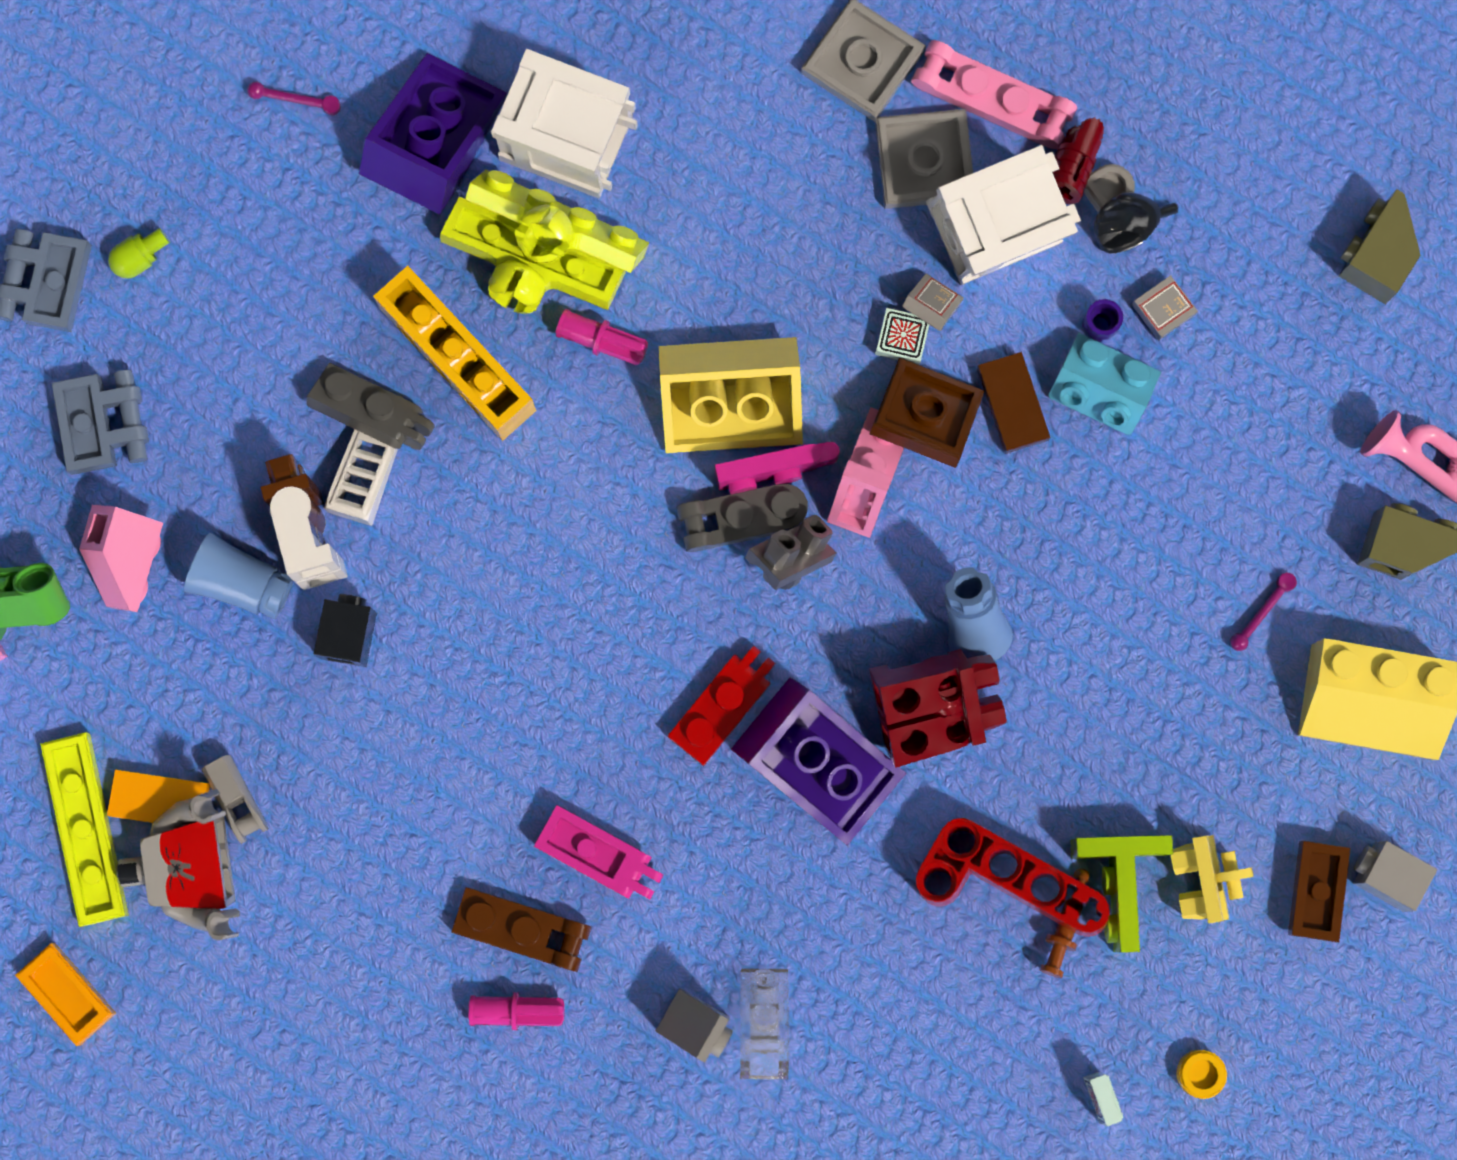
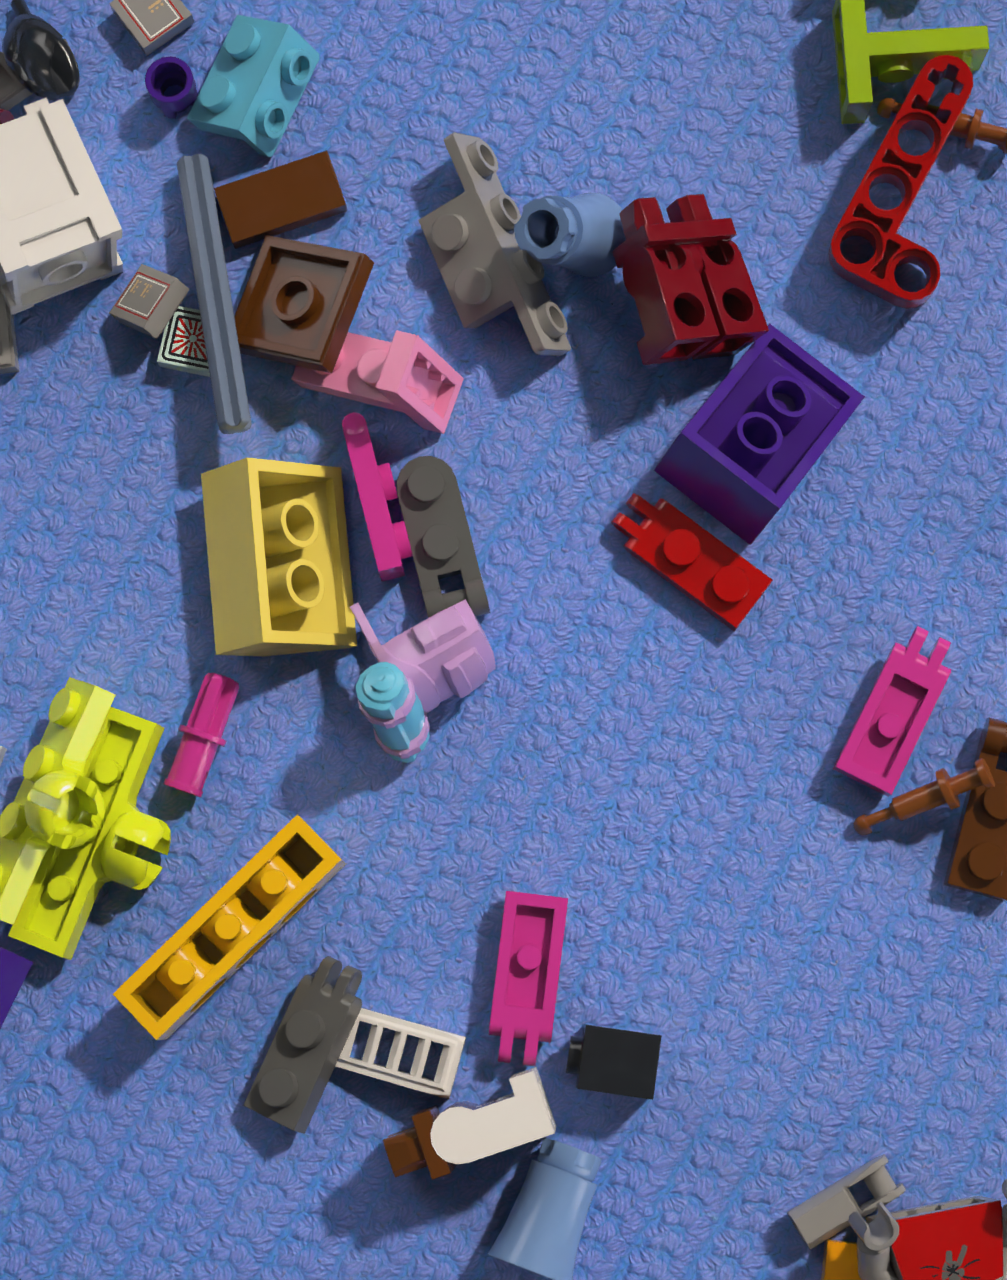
camera: 90 degrees left, 0 degrees up
flat silver hips [745,514,837,590] -> none
none -> sand blue axle [177,154,252,434]
none -> lavender piece [350,599,496,763]
none -> light grey bracket [418,132,571,356]
none -> dark pink hinge [488,891,568,1066]
none -> dark orange piece [853,758,995,836]

